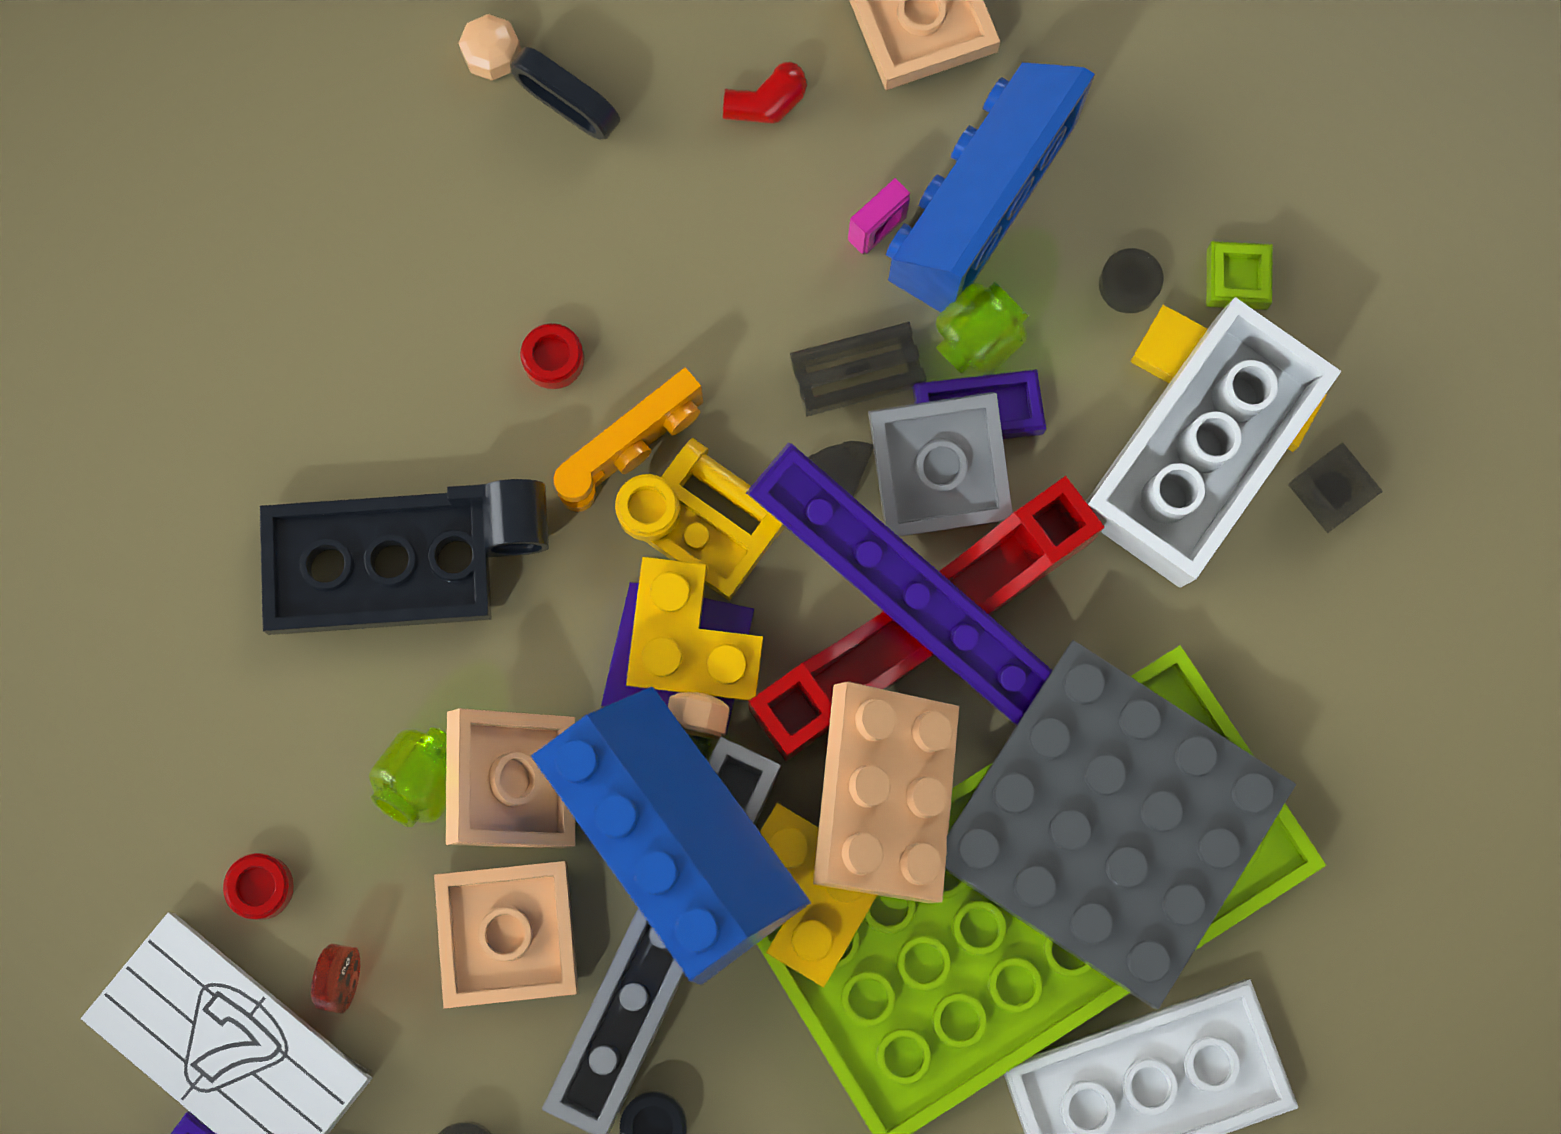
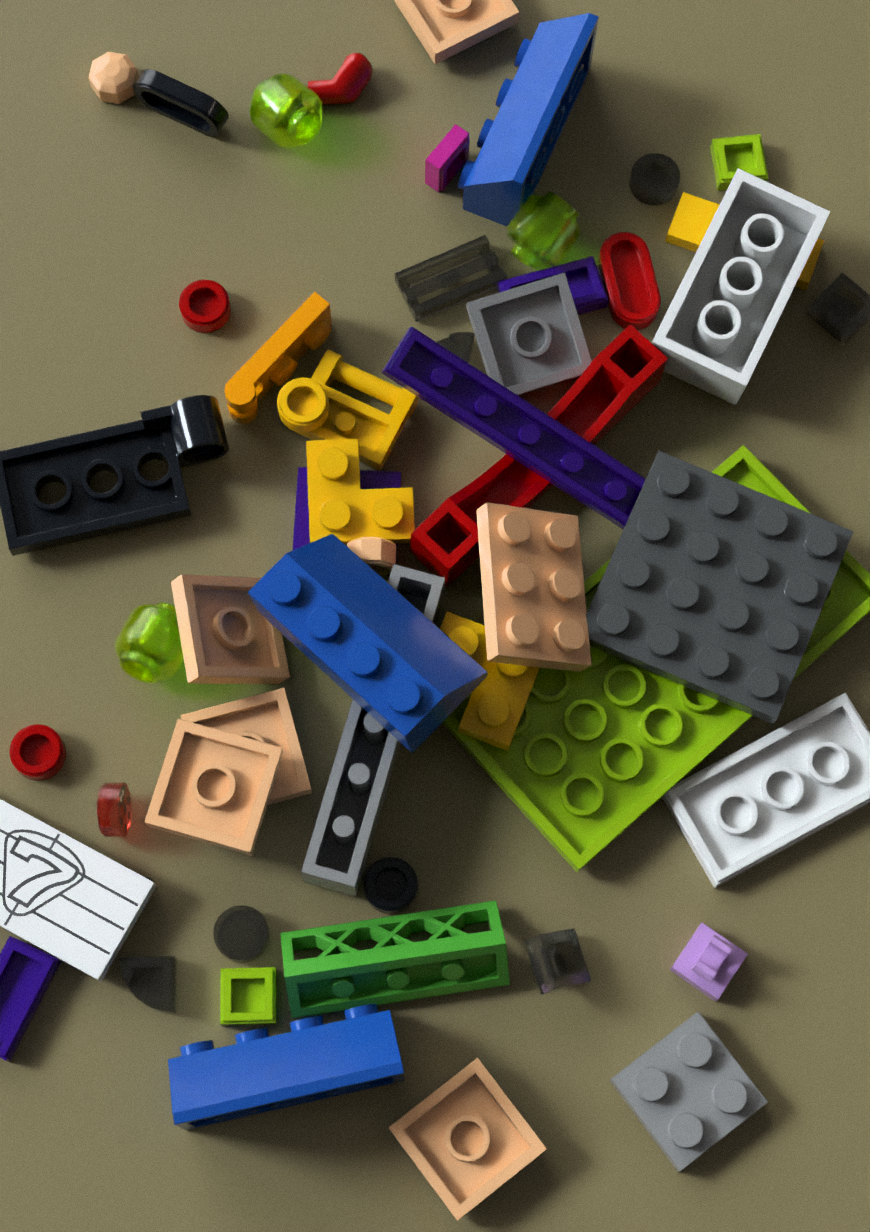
camera: 10 degrees left, 5 degrees down
none -> light nougat plate [144,719,284,856]
none -> clear neon green head [249,73,323,149]
none -> red tile [598,232,661,330]

